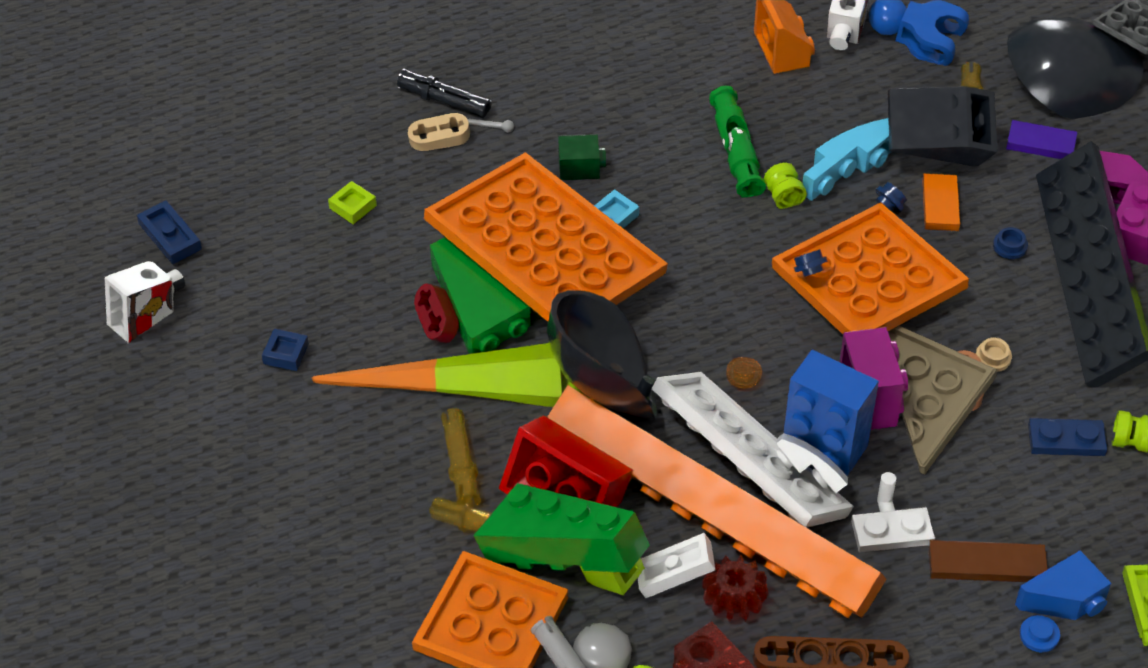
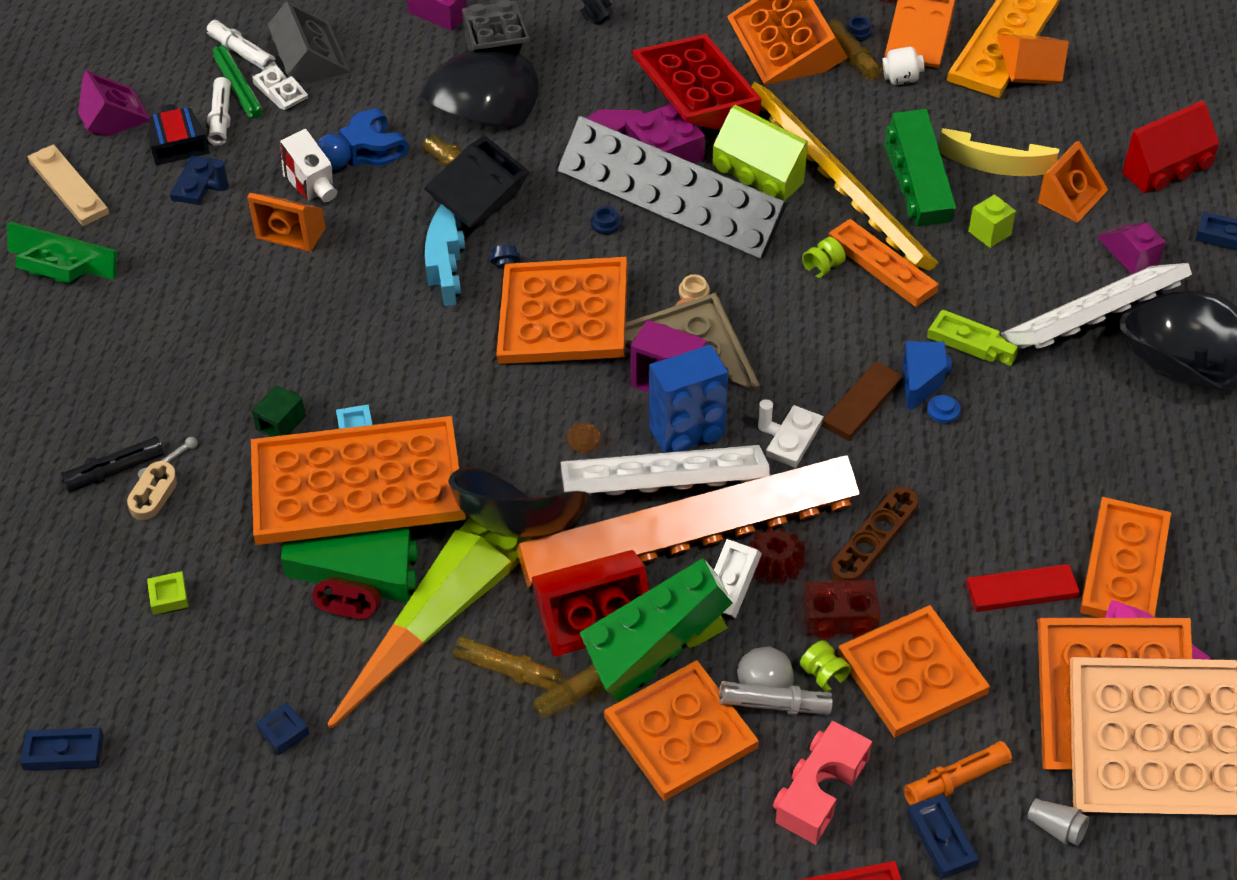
camera: 55 degrees left, 0 degrees up
torso [105,261,185,343] -> none
green piece [709,86,766,198] -> none
lime wheel [764,163,807,209] -> none
white slope [776,433,848,493] -> none
dark blue plate [793,249,828,277] -> none
orange tile [922,174,960,231] -> none
dark purple tile [1006,120,1077,159] -> none
dark blue plate [1028,418,1107,456] -> none

